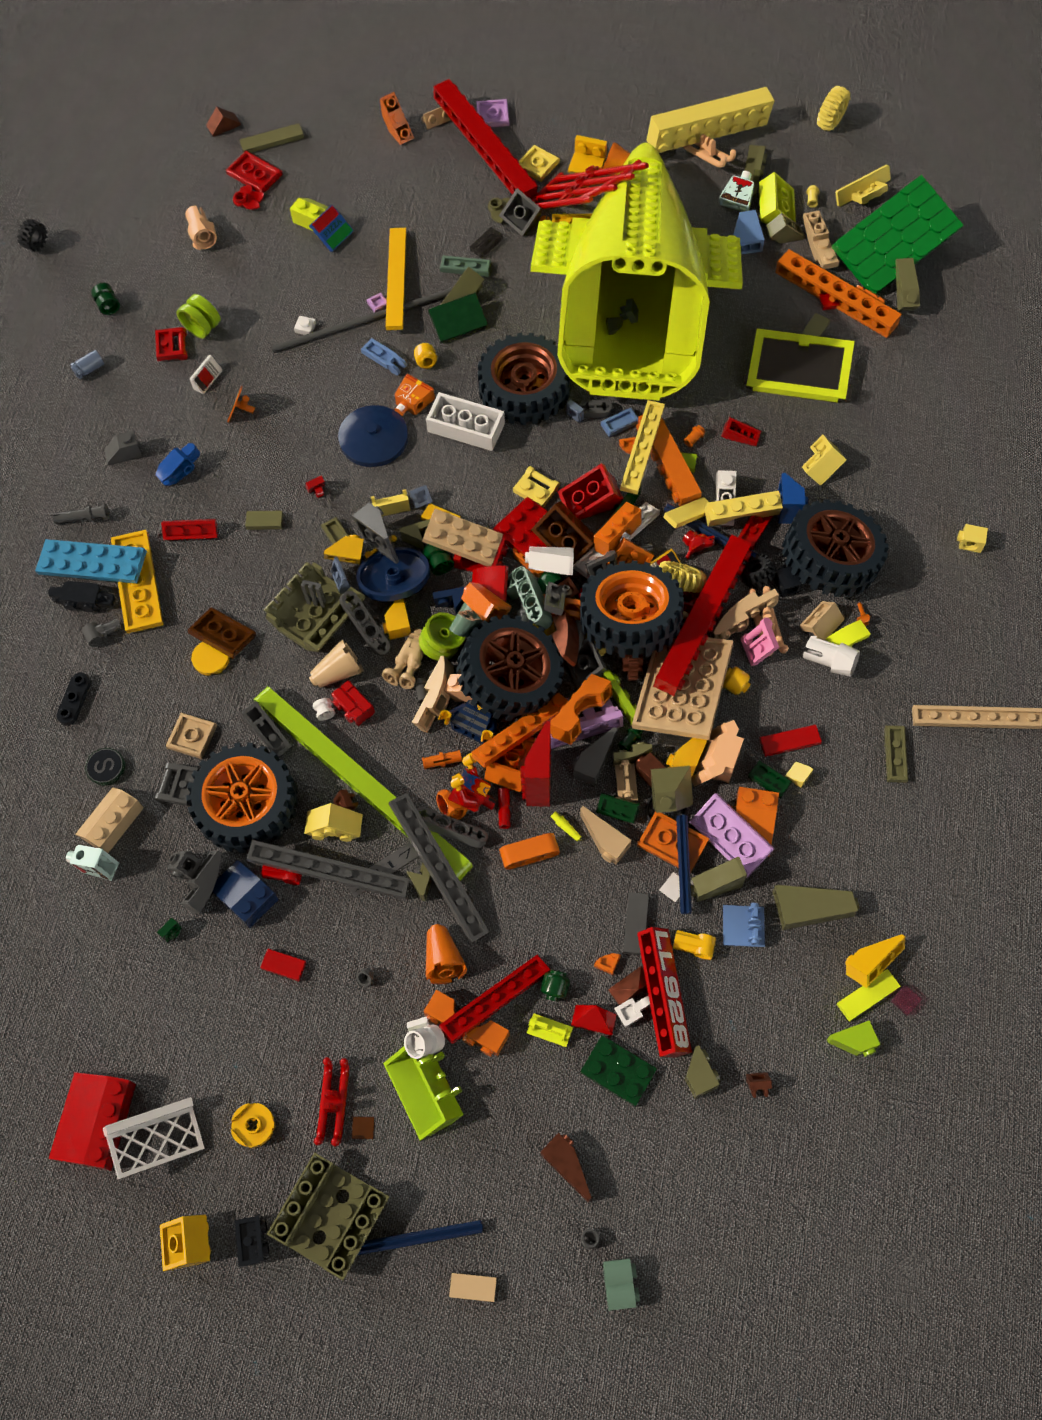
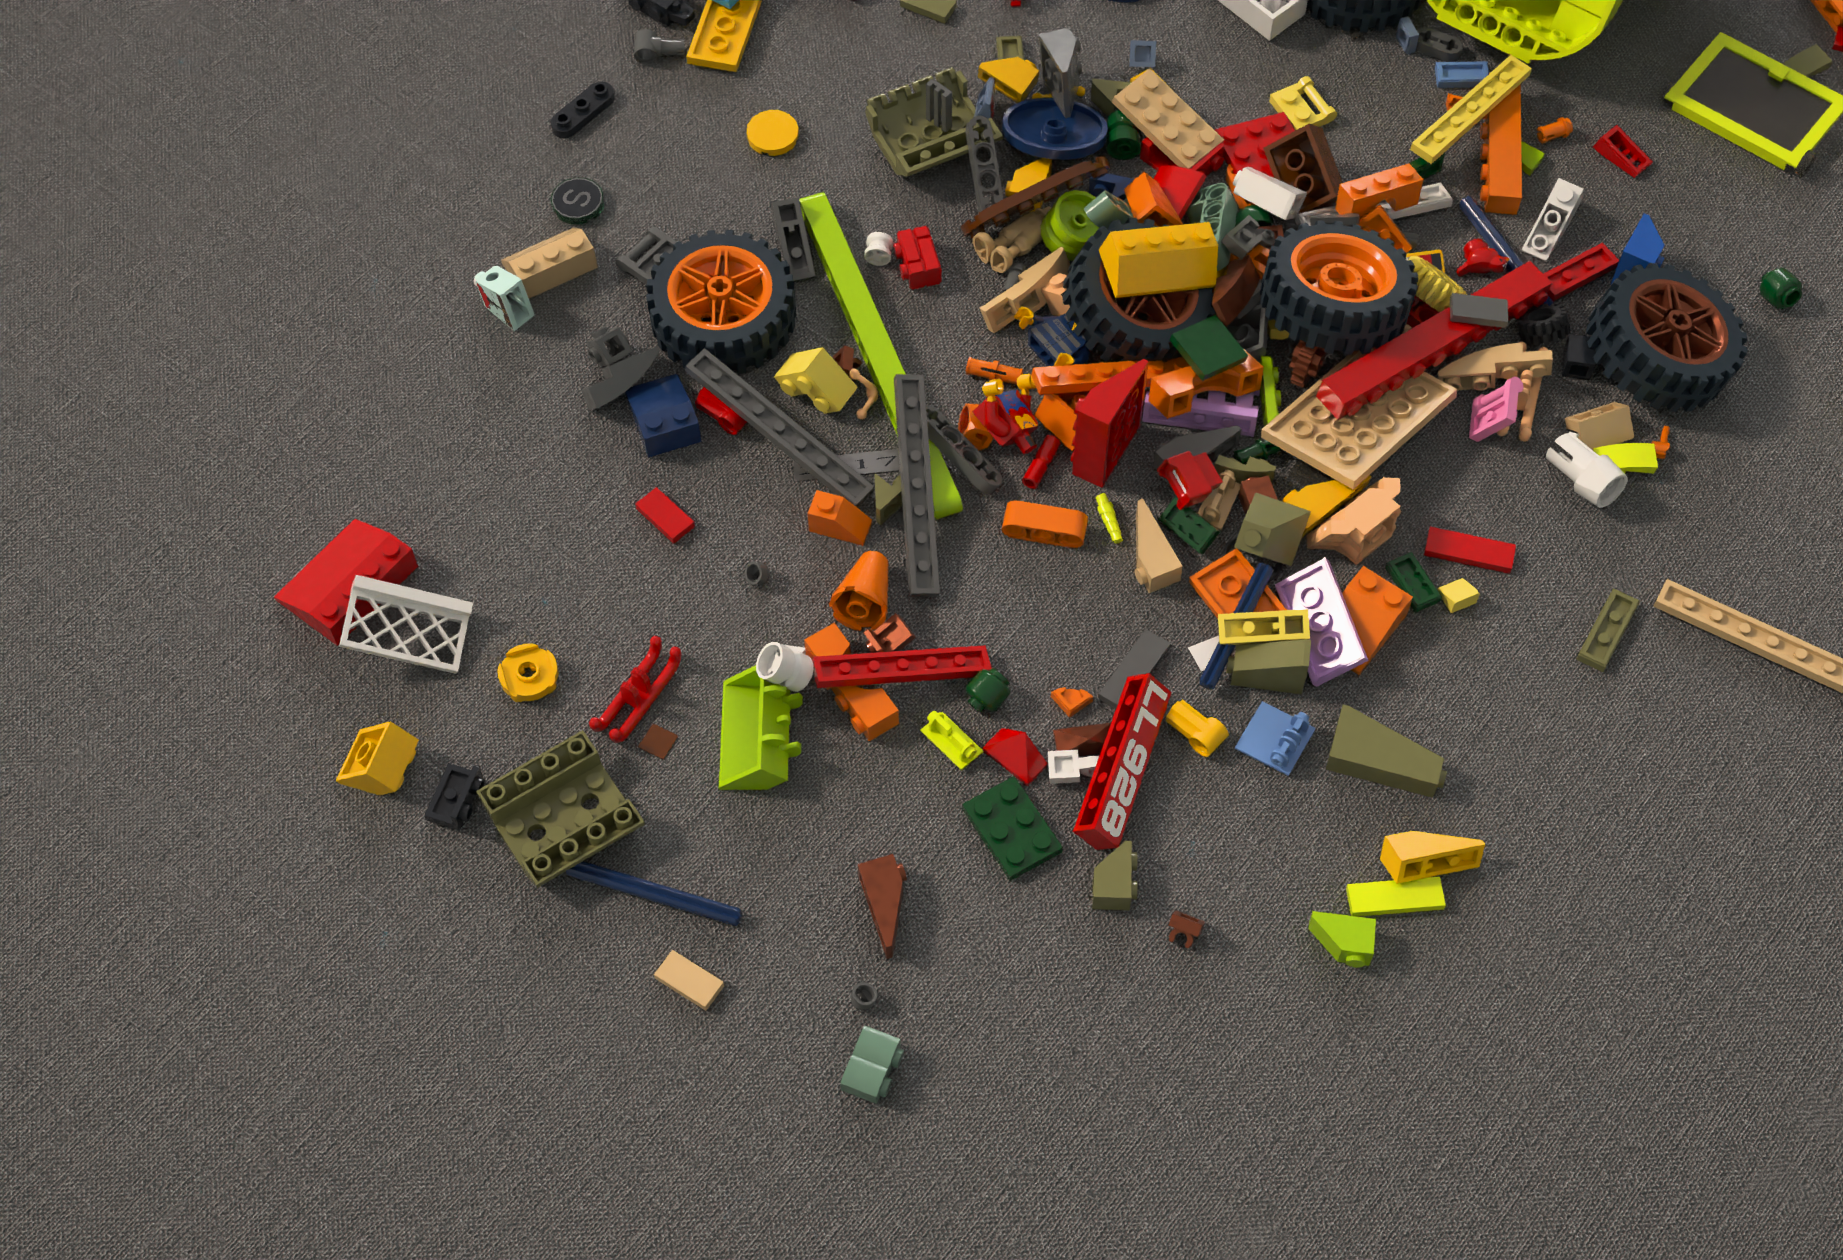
camera: 25 degrees right, 5 degrees down
dark green plate [157,917,182,943] -> none
tan tile [166,713,217,759] -> none
reddish brown tile [188,607,256,659] -> none
tan cone [309,640,364,688] -> none
light yellow hinge [371,489,410,516] -> none
red piece [558,463,624,520] -> none
light yellow tile [663,497,709,529] -> none
light yellow arch [704,491,783,527] -> none
yellow head [723,666,751,695] -> none
light yellow panel [802,434,847,485] -> none
clear pink tile [891,985,922,1016] -> none
none -> orange slope [807,490,872,546]
none -> light nougat piece [849,369,878,420]
none -> copper bracket [863,613,916,653]
none -> reddish brown plate [961,156,1111,239]
none -> yellow slope [1099,222,1218,298]
none -> red piece [1157,450,1223,510]
none -> dark green tile [1170,315,1248,381]
none -> light yellow slope [1218,609,1310,645]
none -> dark grey tile [1450,293,1508,328]
none -> dark green head [1759,268,1802,309]

